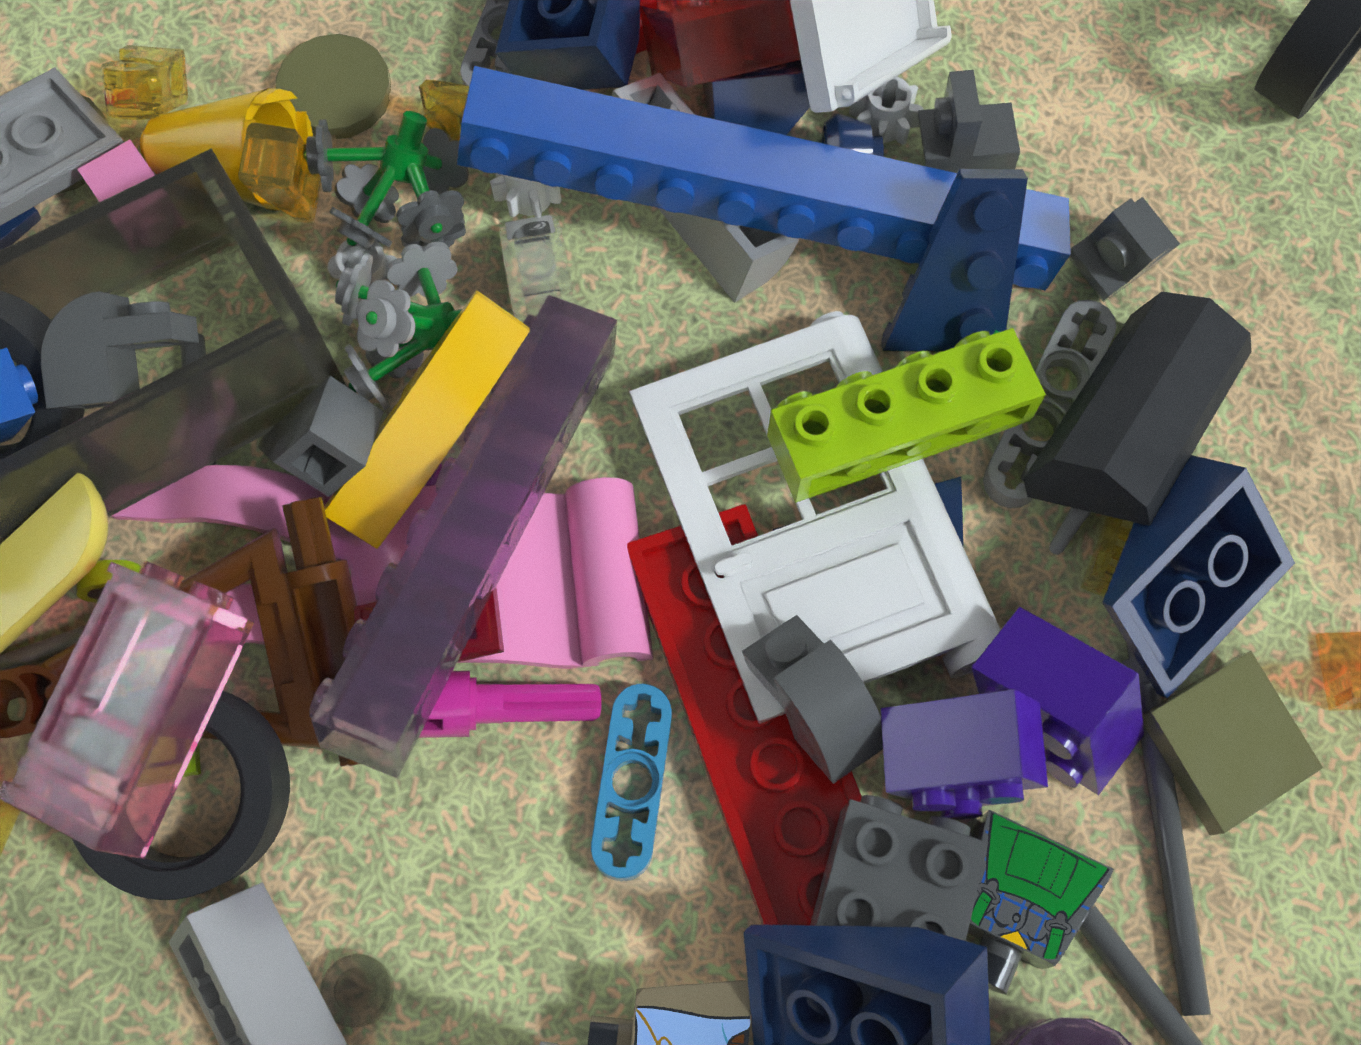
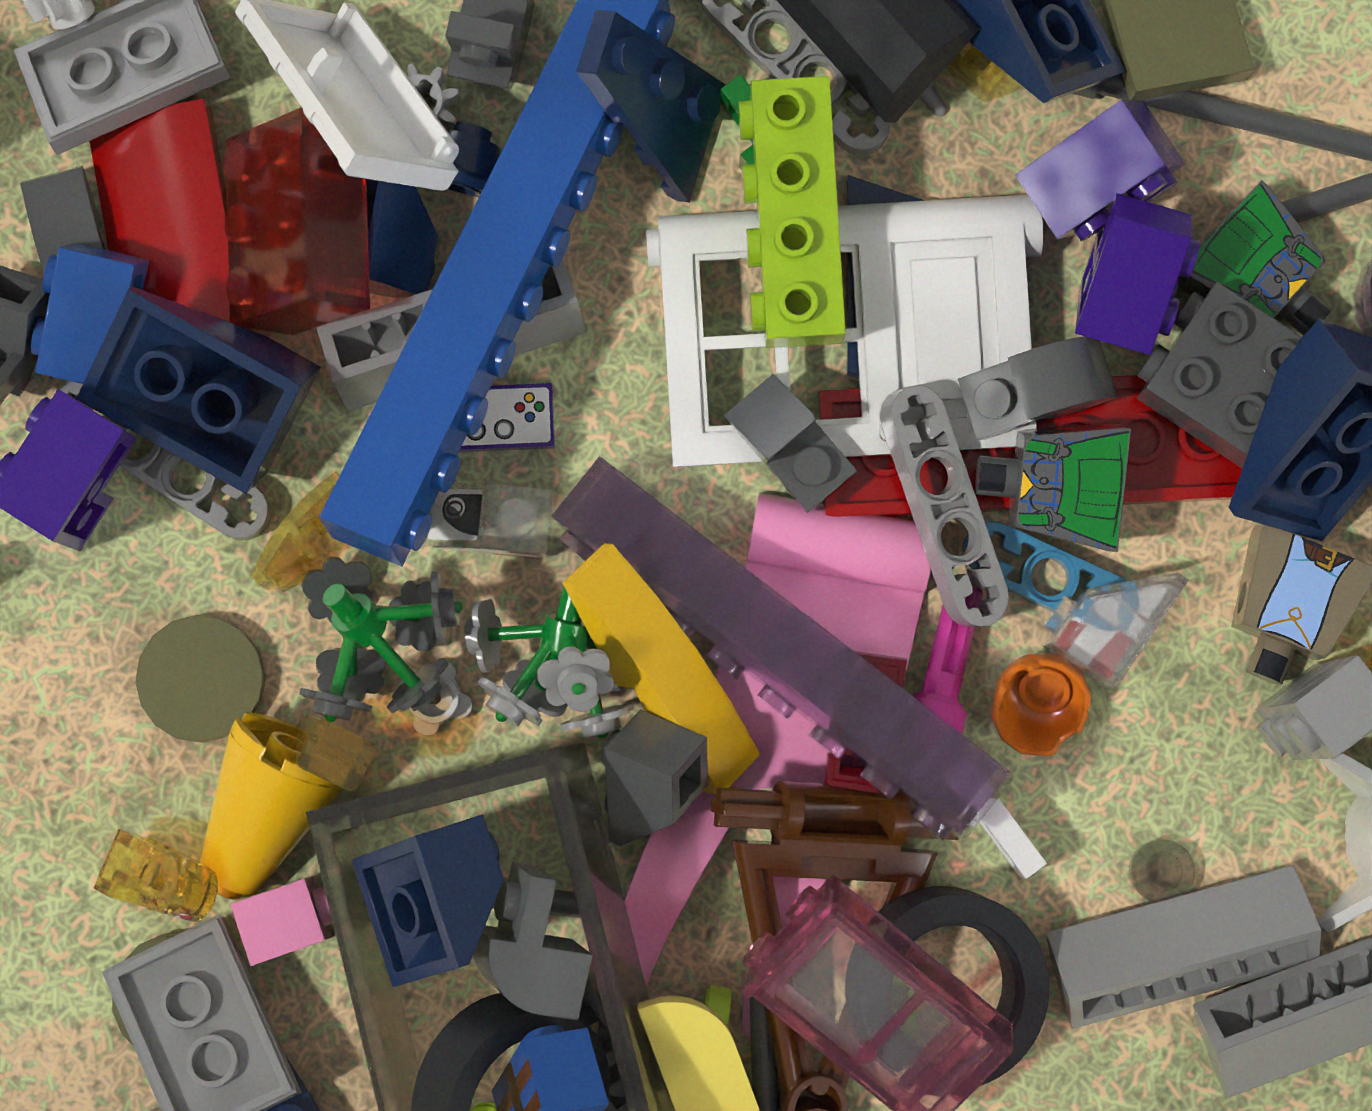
camera: 70 degrees left, 15 degrees up
none -> dark blue slope [352,814,504,987]
none -> white tile [459,383,555,452]
none -> dark grey slope [724,374,857,513]
none -> light grey beam [880,385,1009,627]
none -> white tile [943,758,1047,879]
none -> torso [975,423,1131,552]
none -> orange hair [992,653,1091,757]
none -> clear slope [1043,572,1189,690]

